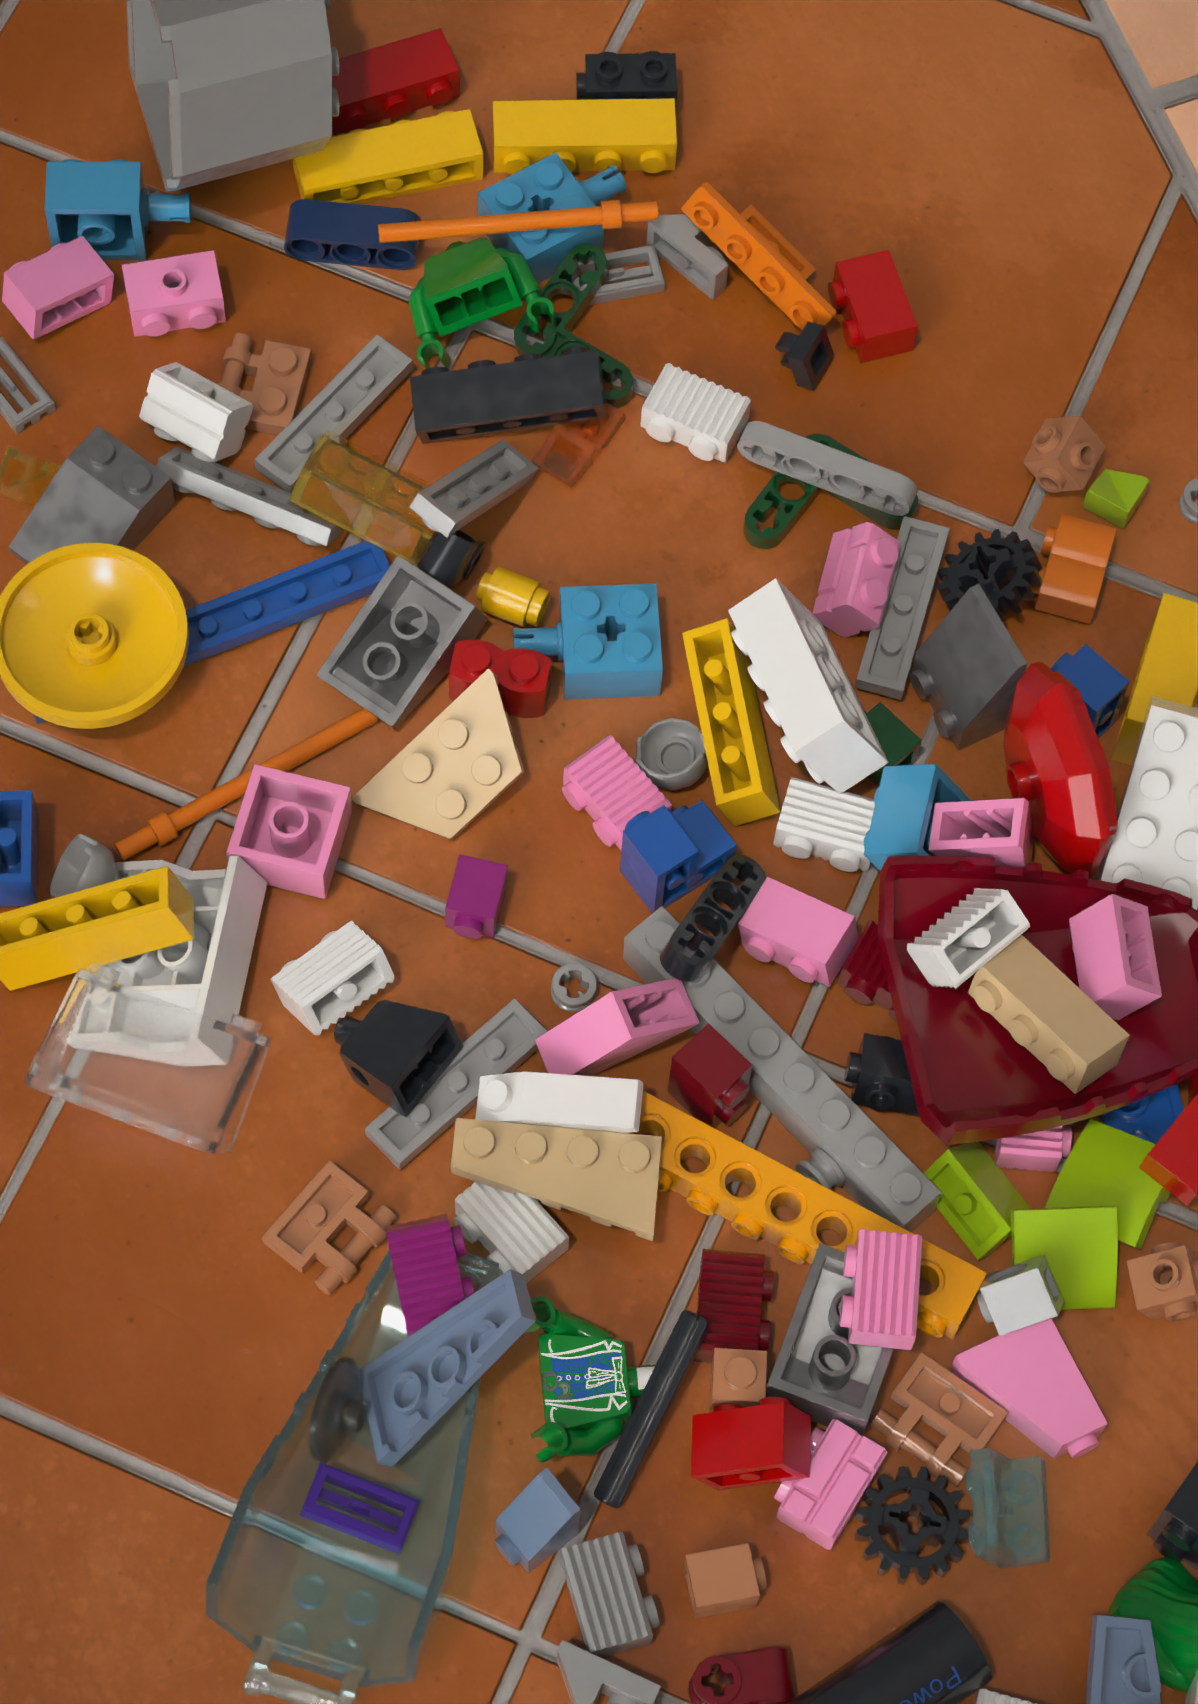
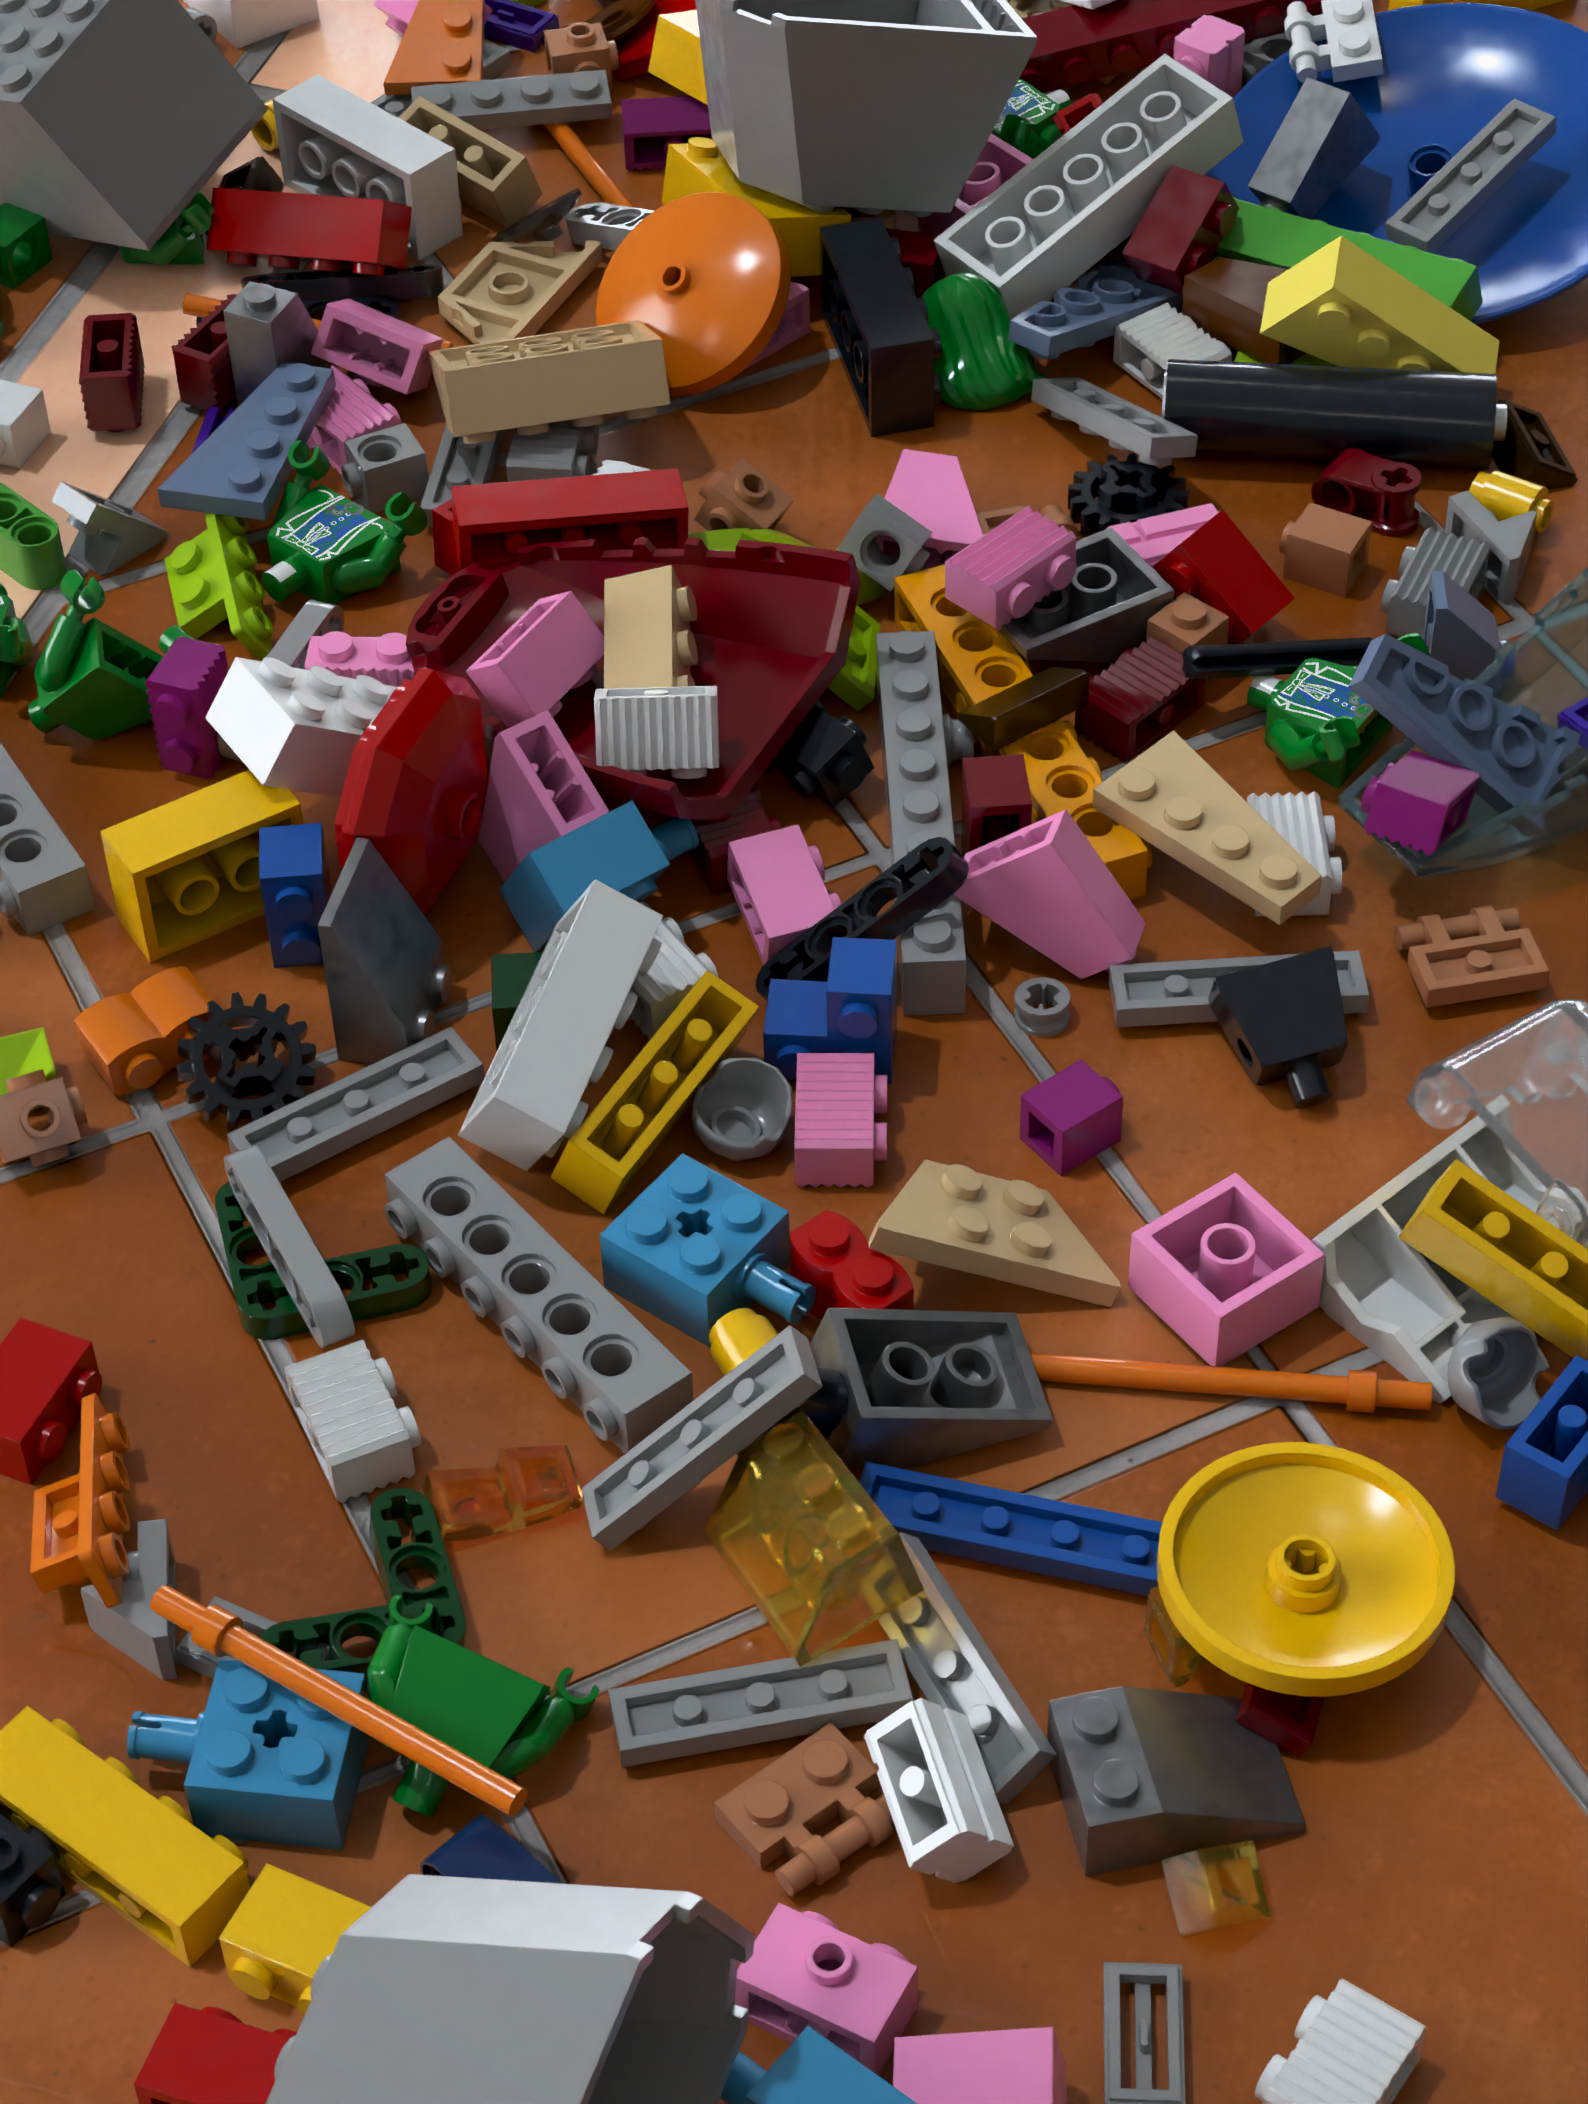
camera: 135 degrees left, 20 degrees down
white brick [270,920,395,1035] -> none
black brick [410,347,608,444] -> none
white slope [475,1071,644,1133] -> none
black tile [775,322,834,390] -> none
bright pink brick [812,522,901,638] -> none
clear light blue bracket [966,1448,1050,1569] -> none
none -> light grey brick [384,1137,693,1454]
none -> dark brown slope [958,666,1090,751]
none -> light grey plate [1031,377,1198,466]

